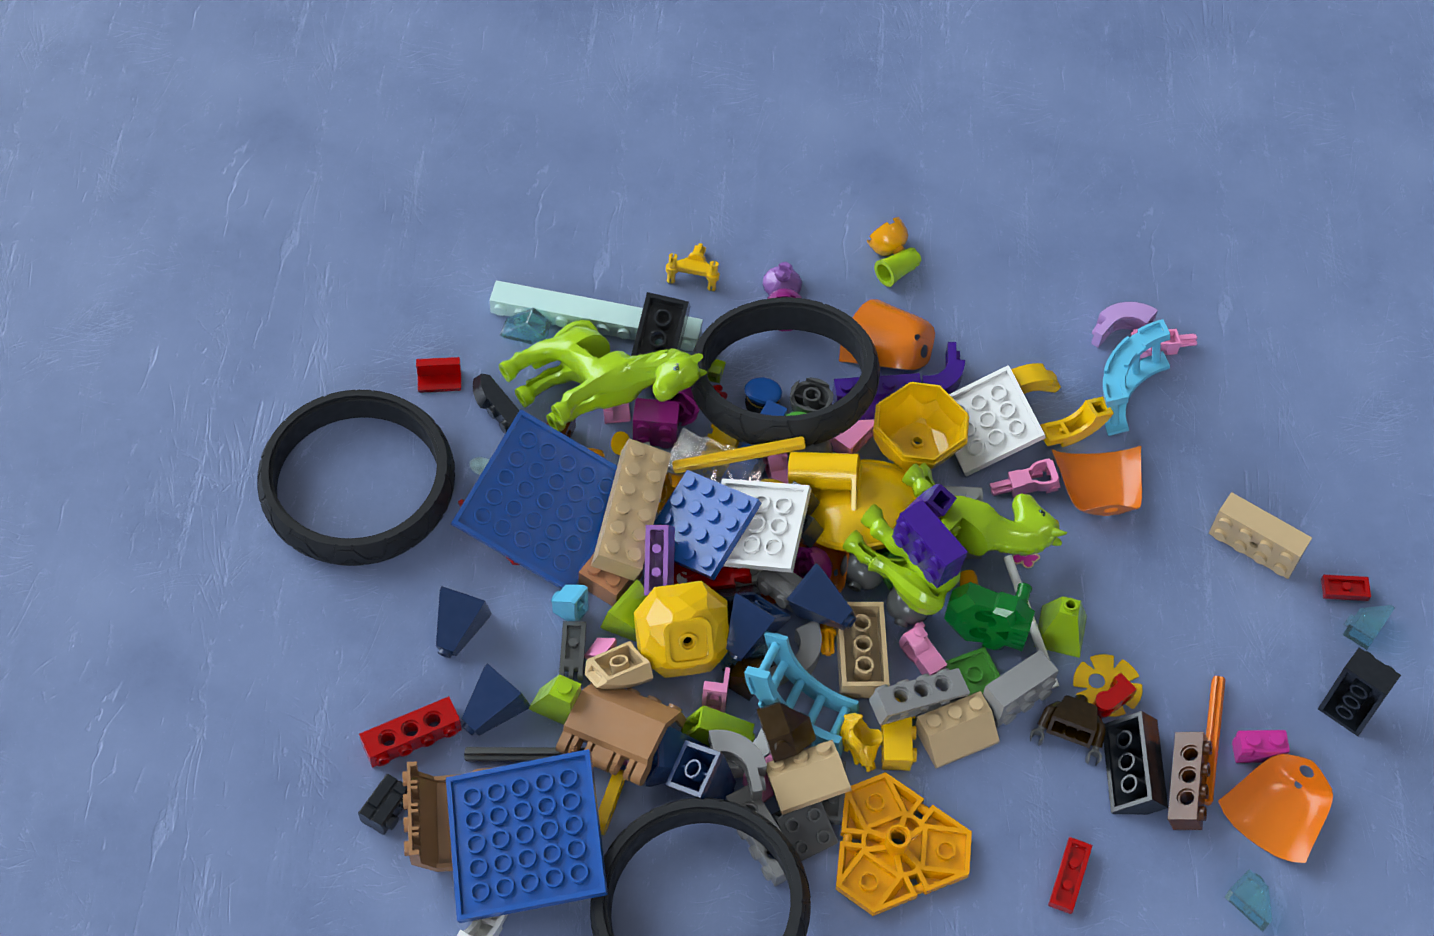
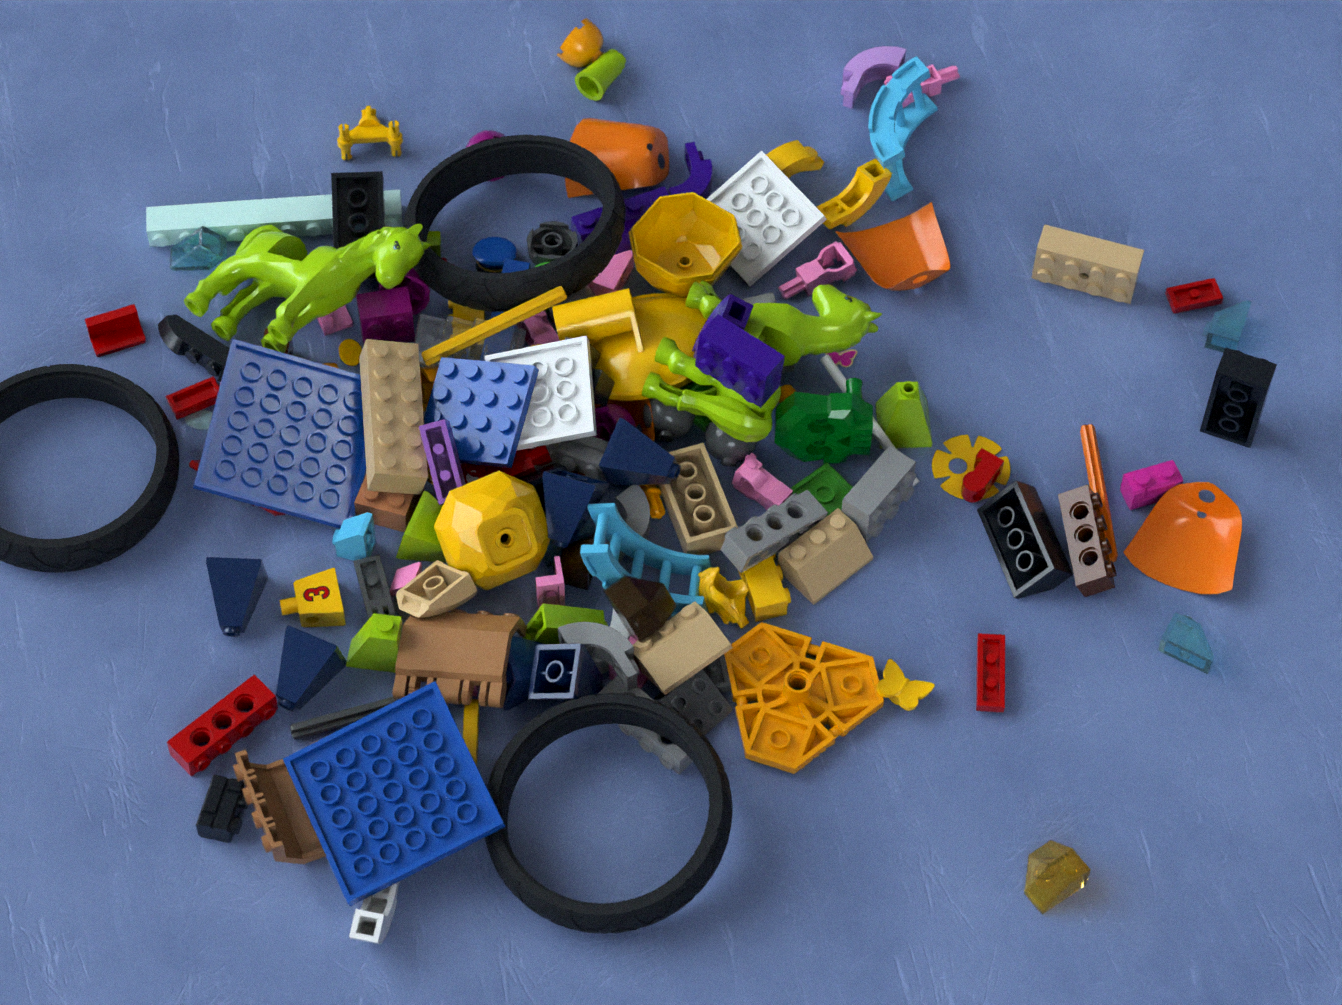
camera: 15 degrees left, 0 degrees up
medium lavender hair [763,262,802,295] -> none
dark brown torso [1030,694,1106,766] -> none
none -> red tile [166,376,220,420]
none -> yellow torso [279,568,346,627]
none -> yellow animal [876,659,935,711]

